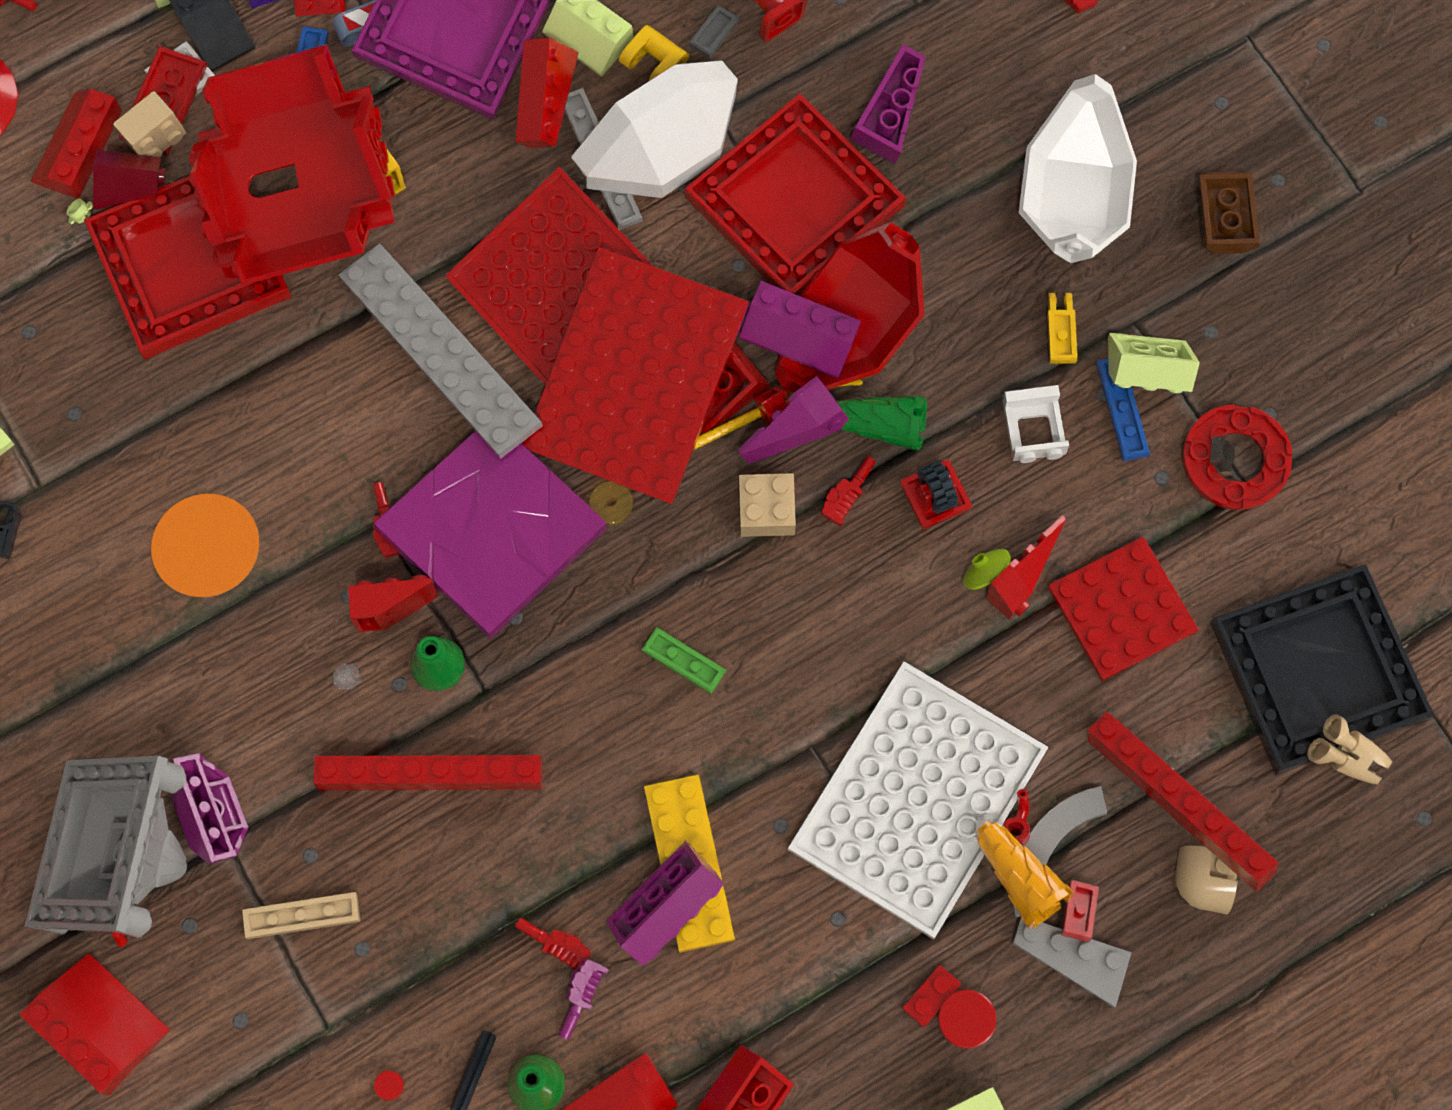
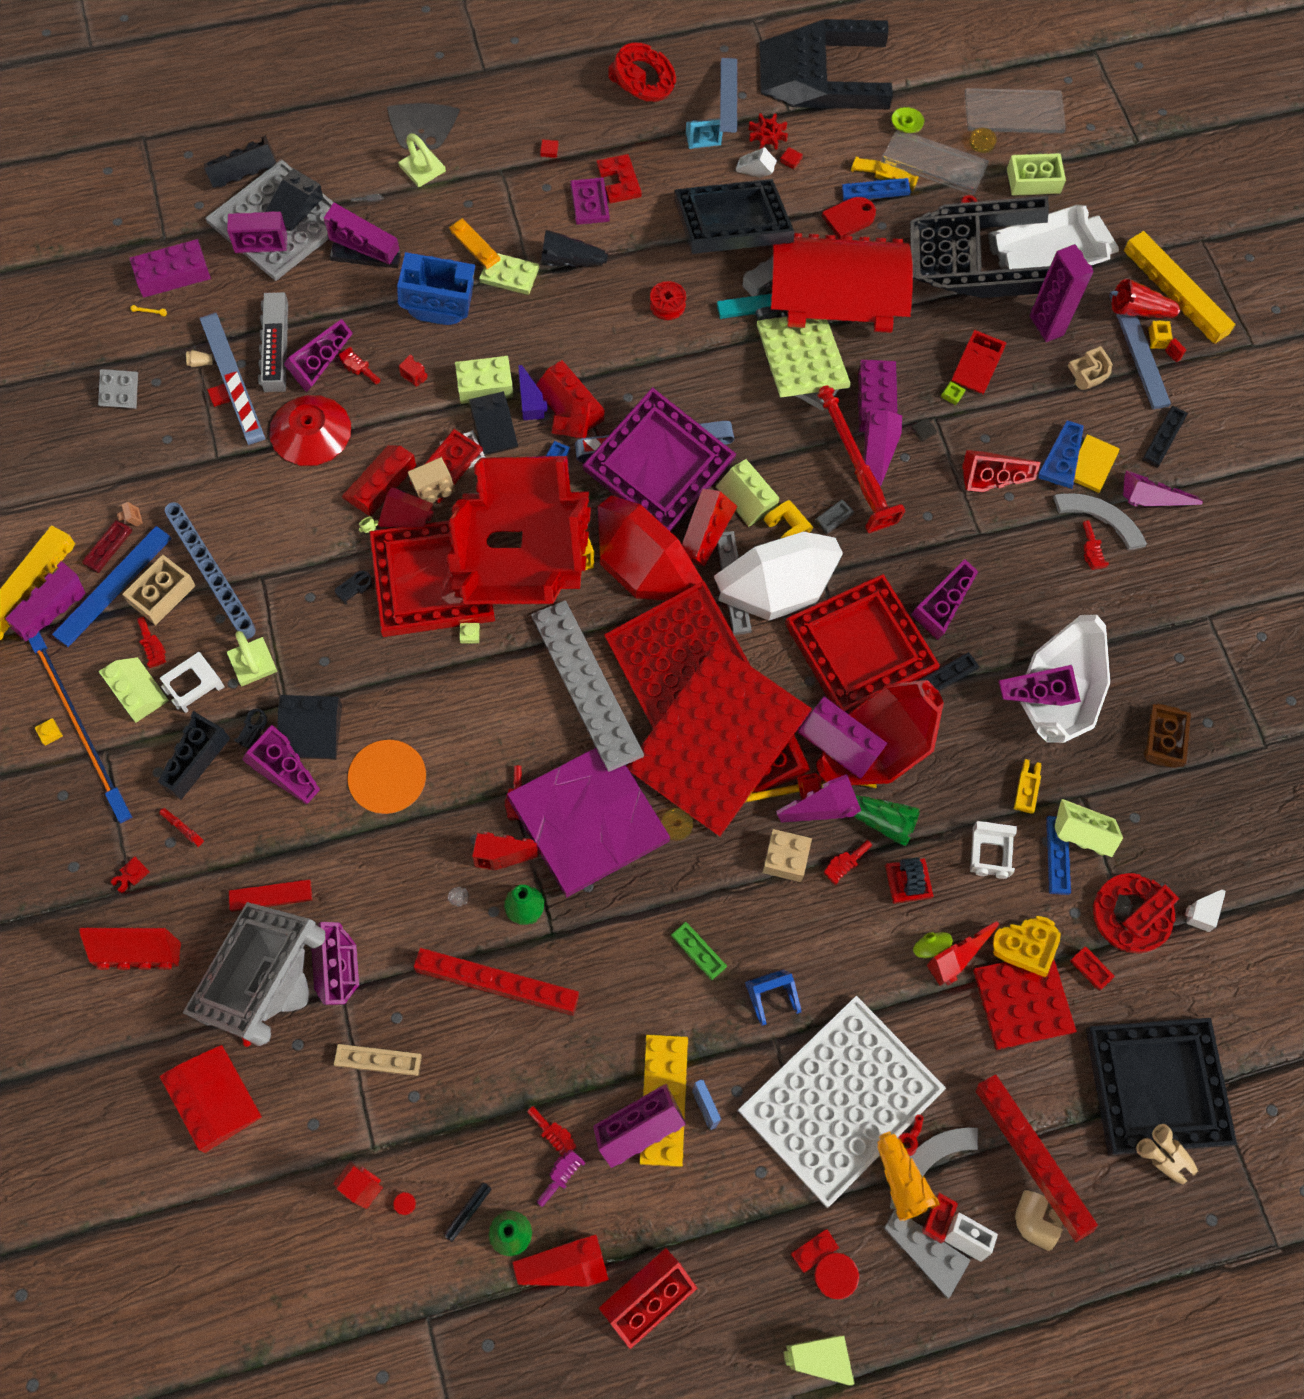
camera: 10 degrees right, 5 degrees down
none -> red tile [229,880,313,912]
none -> magenta wedge [242,725,320,805]
none -> black slope [278,695,342,760]
none -> red wedge [334,1161,383,1209]
none -> black piece [335,571,372,605]
none -> yellowish green plate [460,623,480,643]
none -> red panel [598,495,703,600]
none -> medium blue tile [692,1080,721,1131]
none -> blue hose [745,969,801,1026]
none -> black tile [919,652,980,692]
none -> white brick [945,1213,998,1262]
none -> yellow plate [993,916,1061,977]
none -> magenta wedge [998,665,1081,706]
none -> red plate [1070,946,1115,991]
none -> red tile [1122,884,1179,939]
none -> white slope [1185,890,1226,932]

